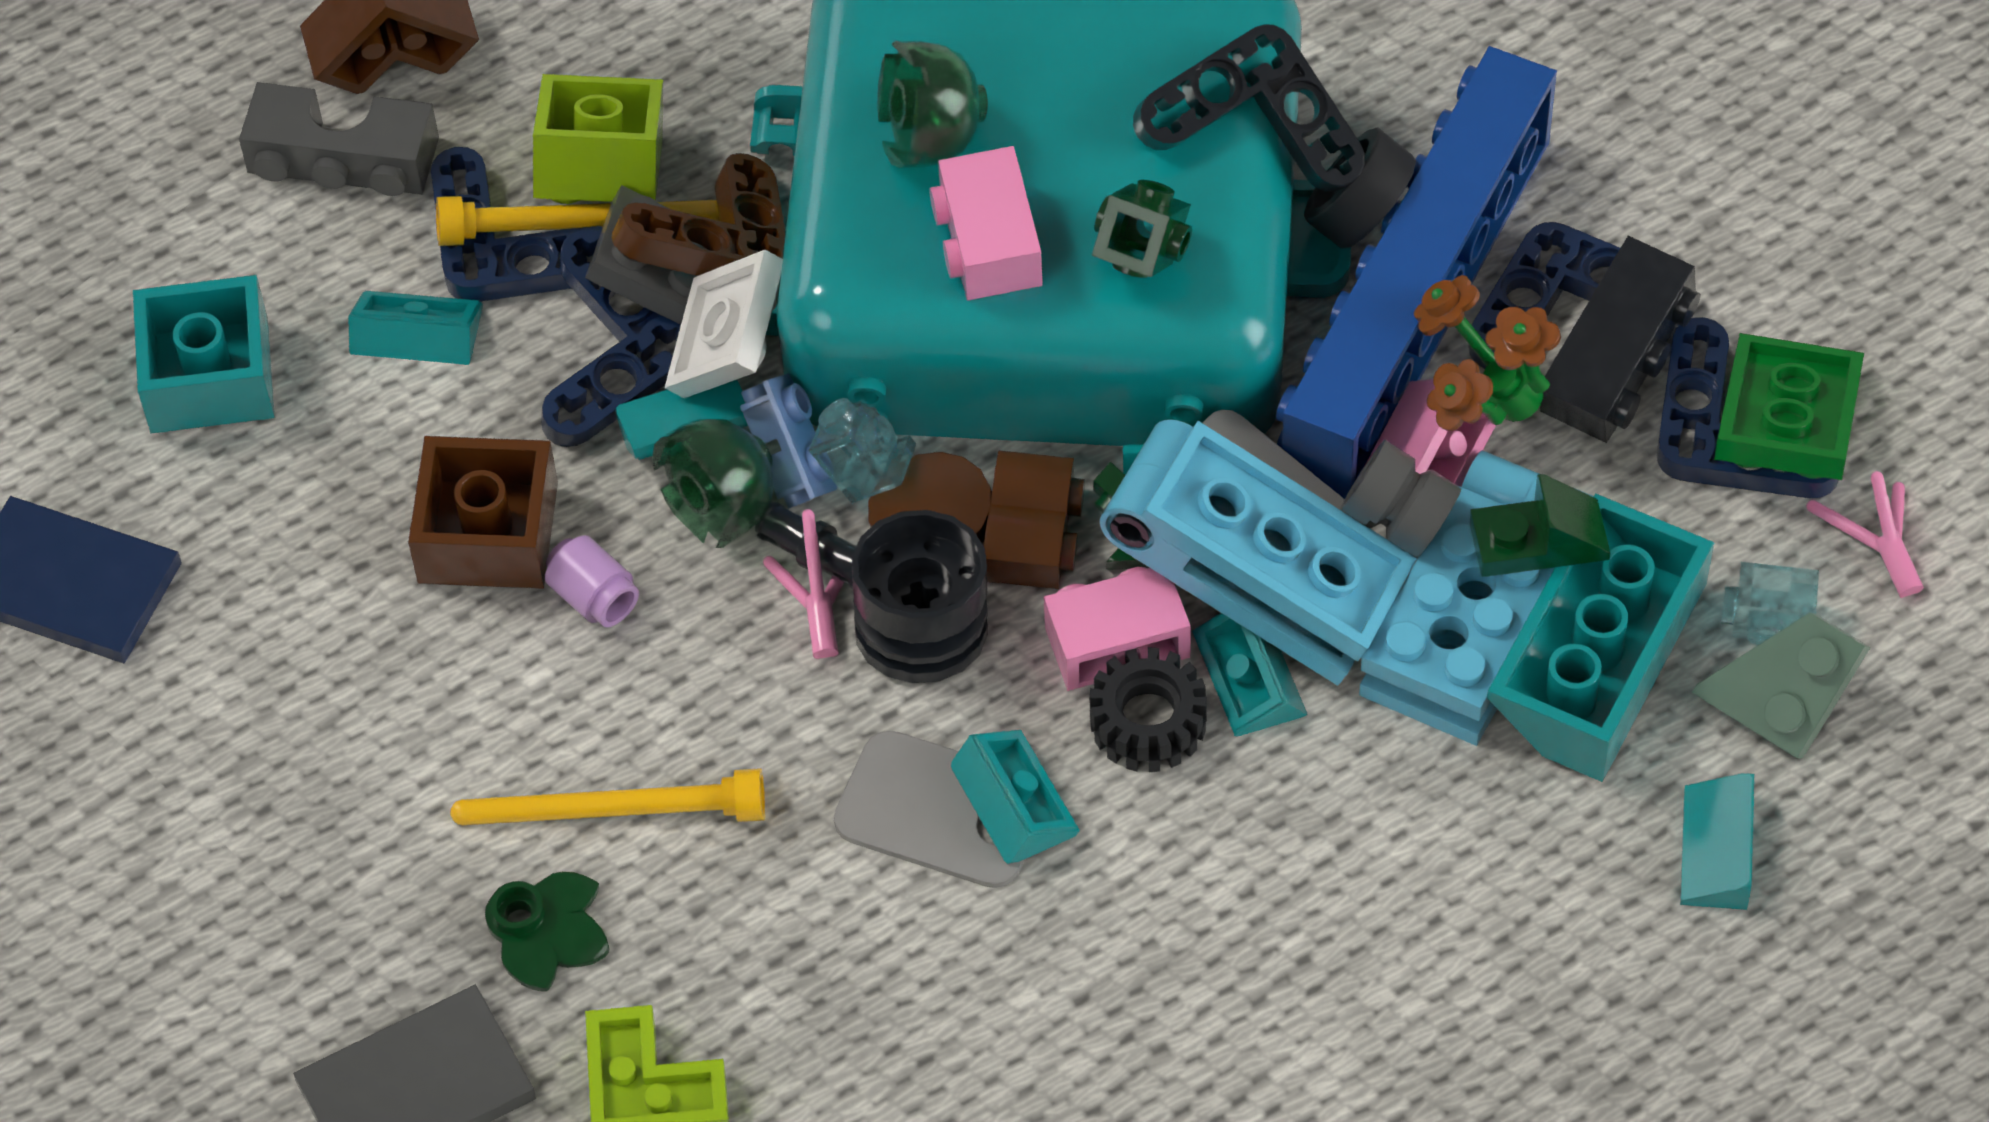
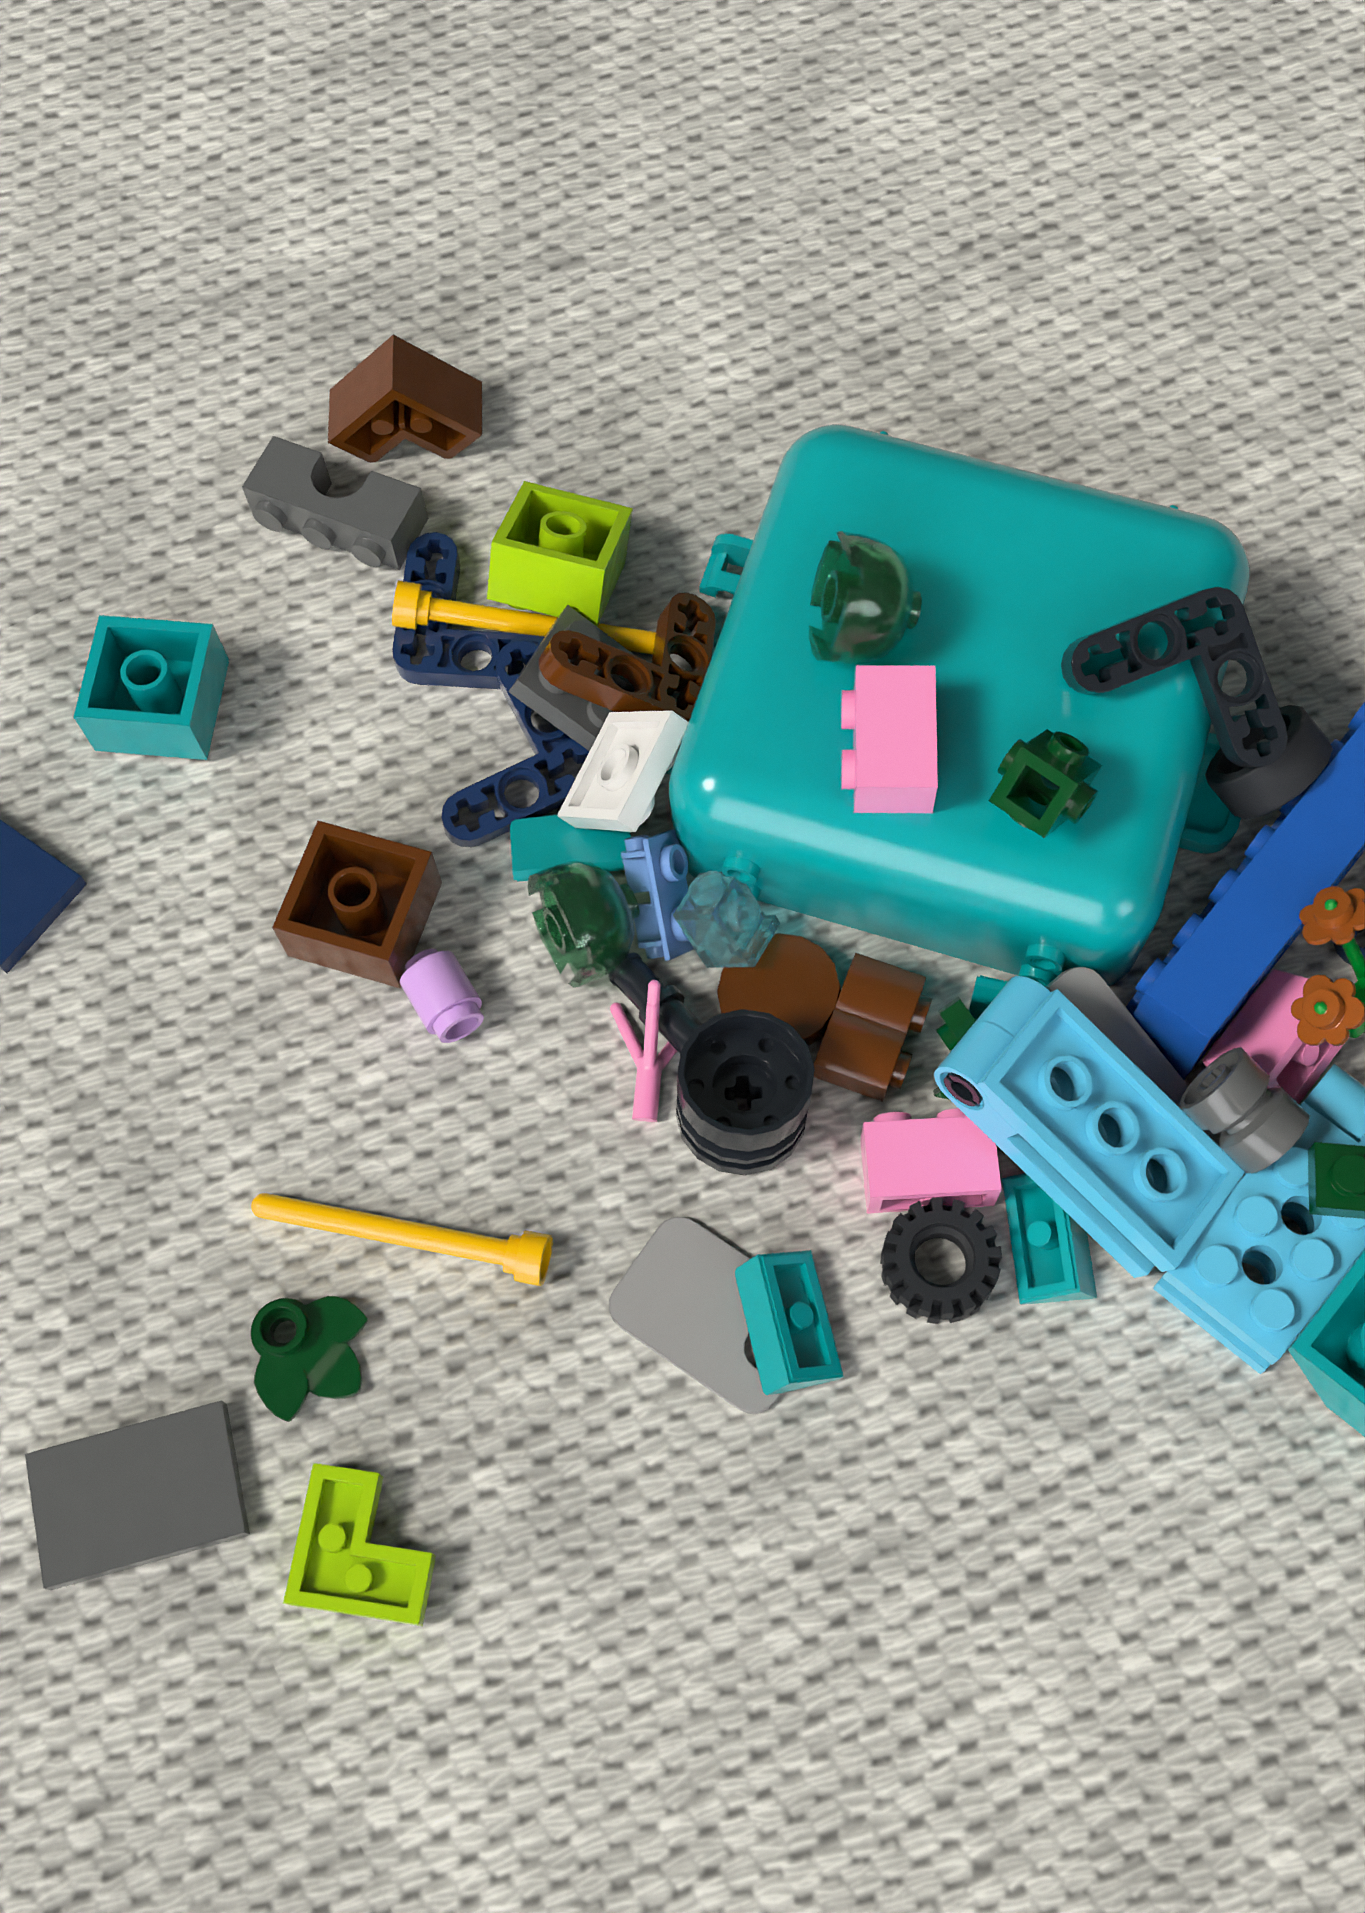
camera: 15 degrees right, 10 degrees up
teal slope [348,290,483,365] -> none

